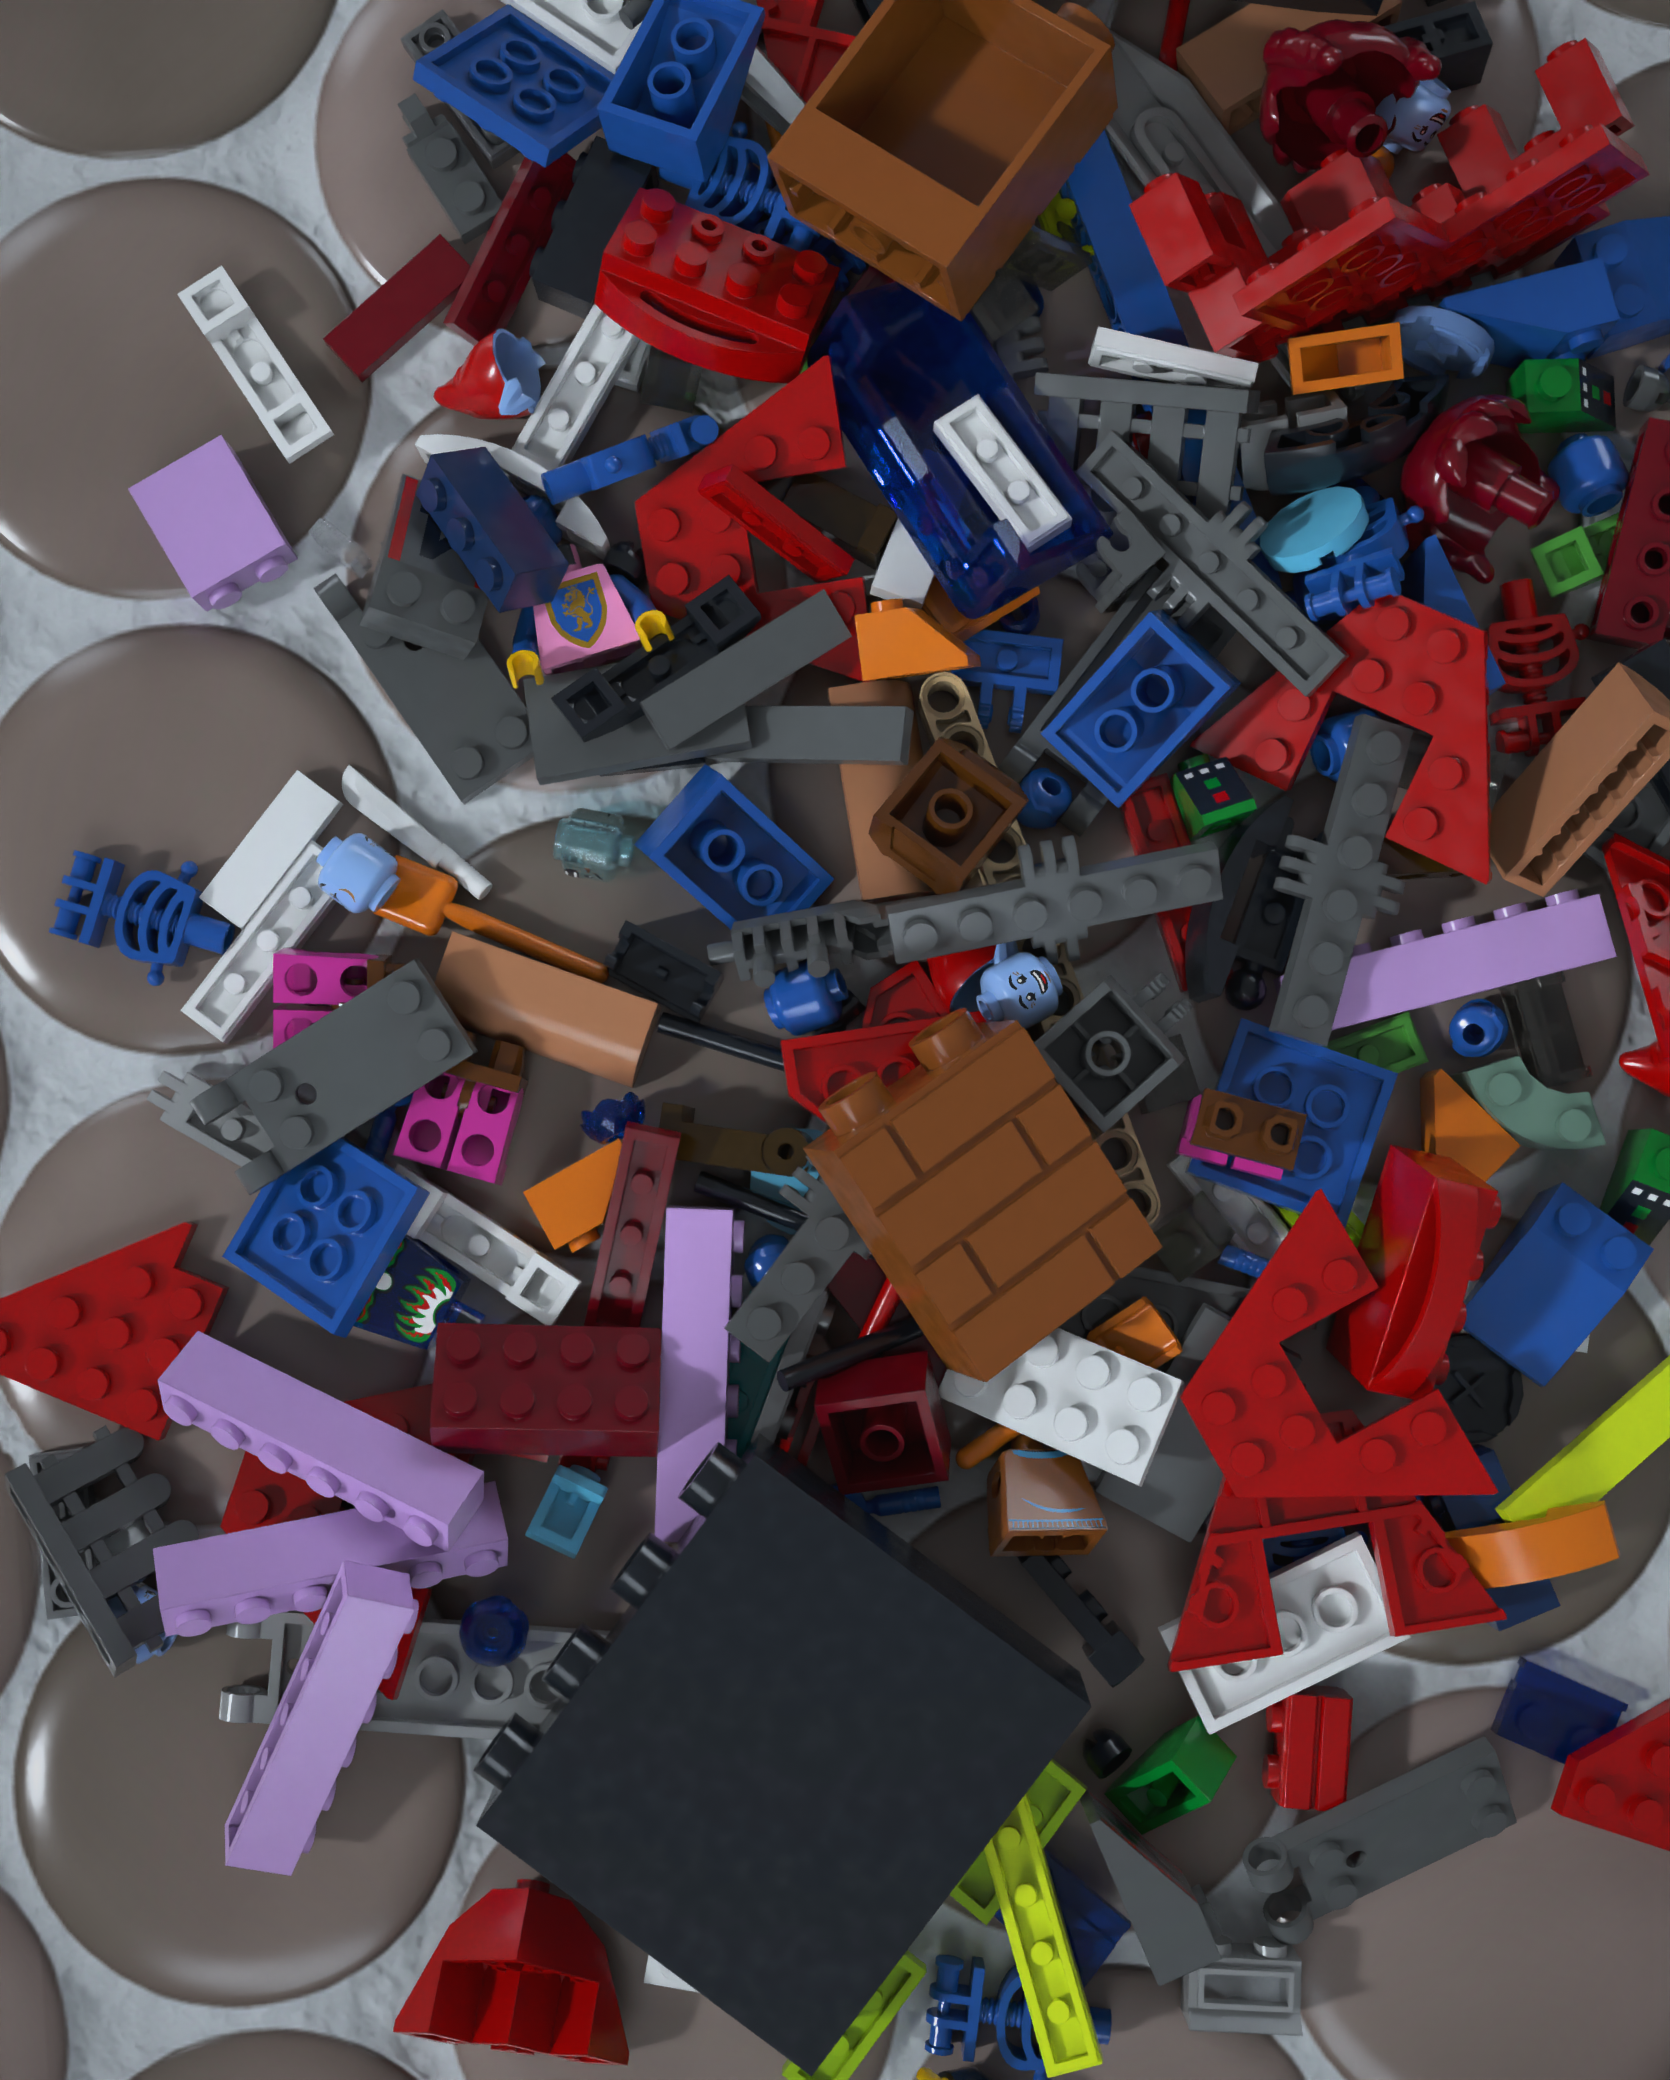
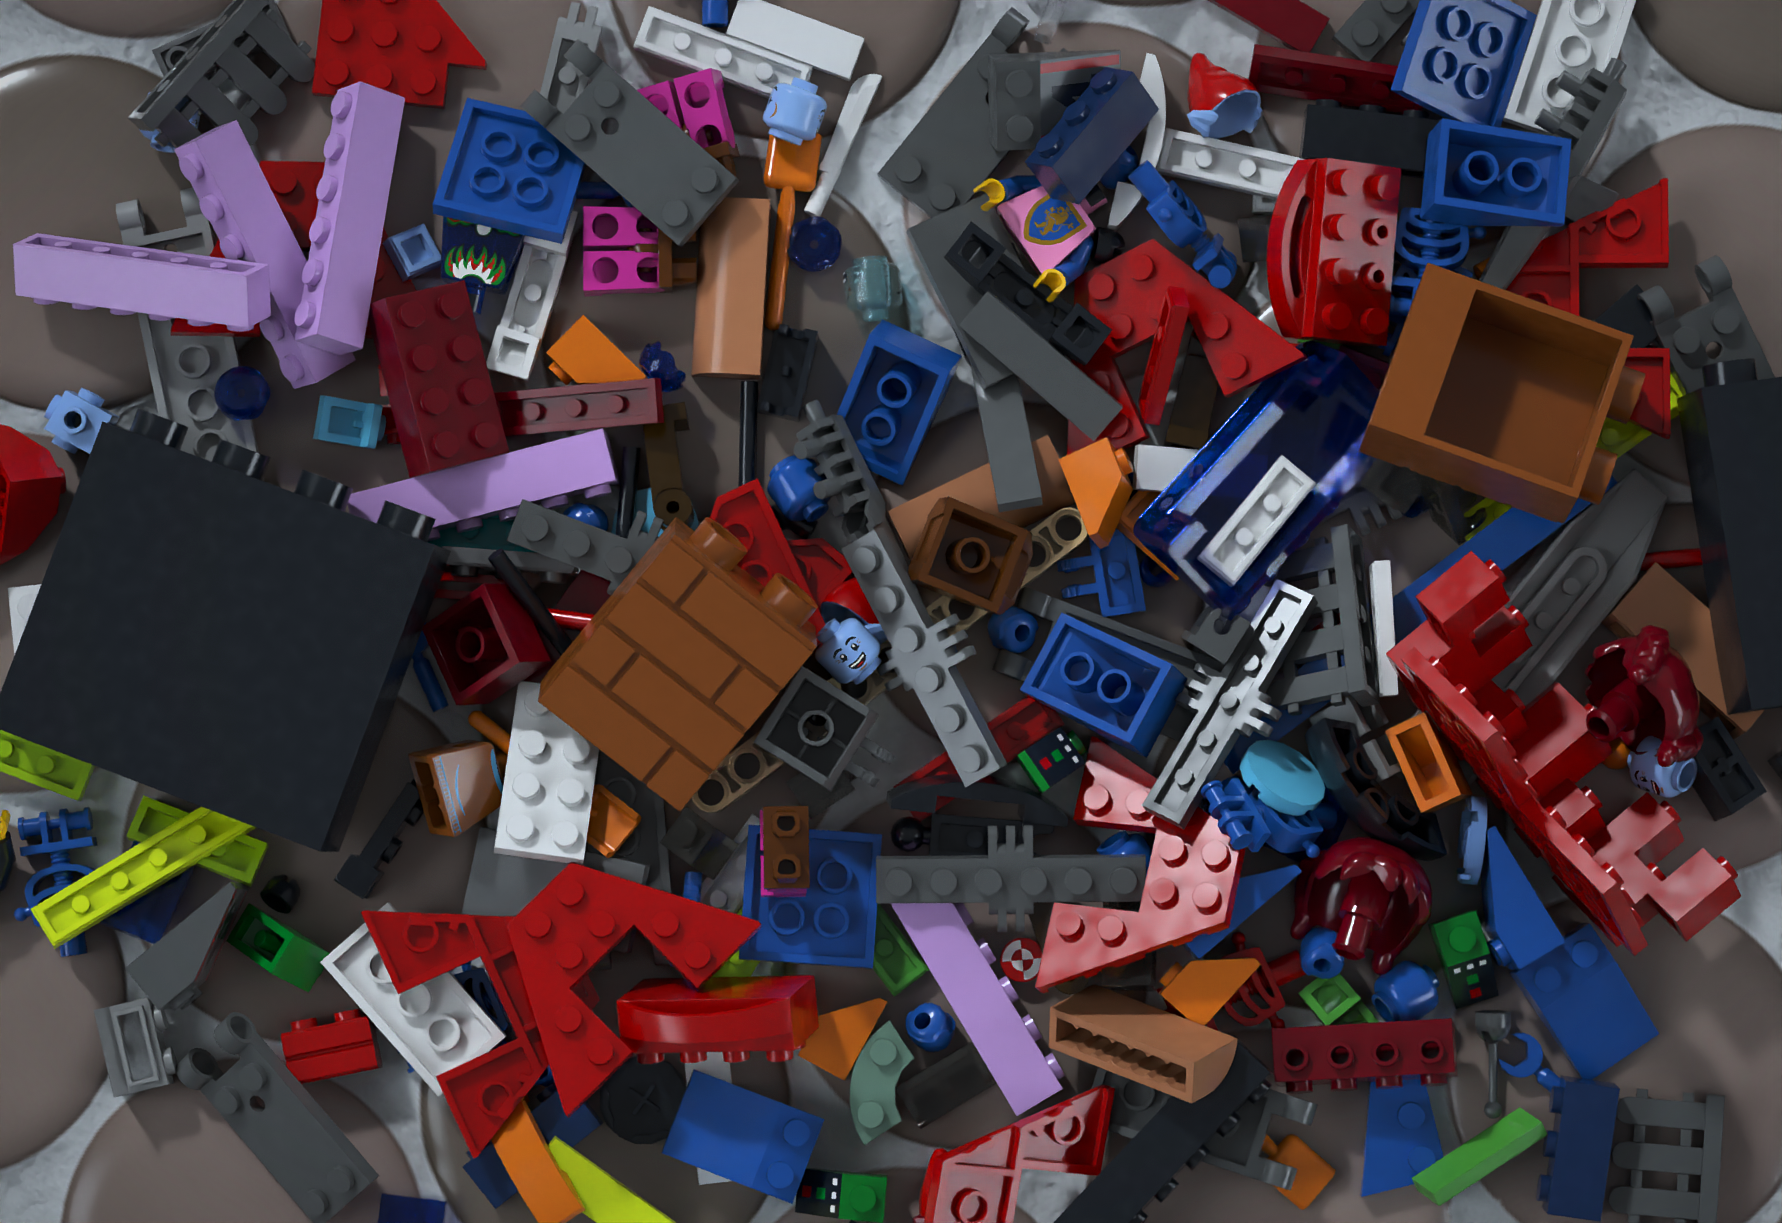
camera: 80 degrees right, 0 degrees up
none -> light blue brick [44,387,119,454]
none -> light blue tile [382,223,444,282]
none -> clear blue plate [787,216,842,272]
none -> tile [1000,938,1042,982]
none -> orange slope [1158,958,1261,1026]
none -> blue piece [1299,927,1344,979]

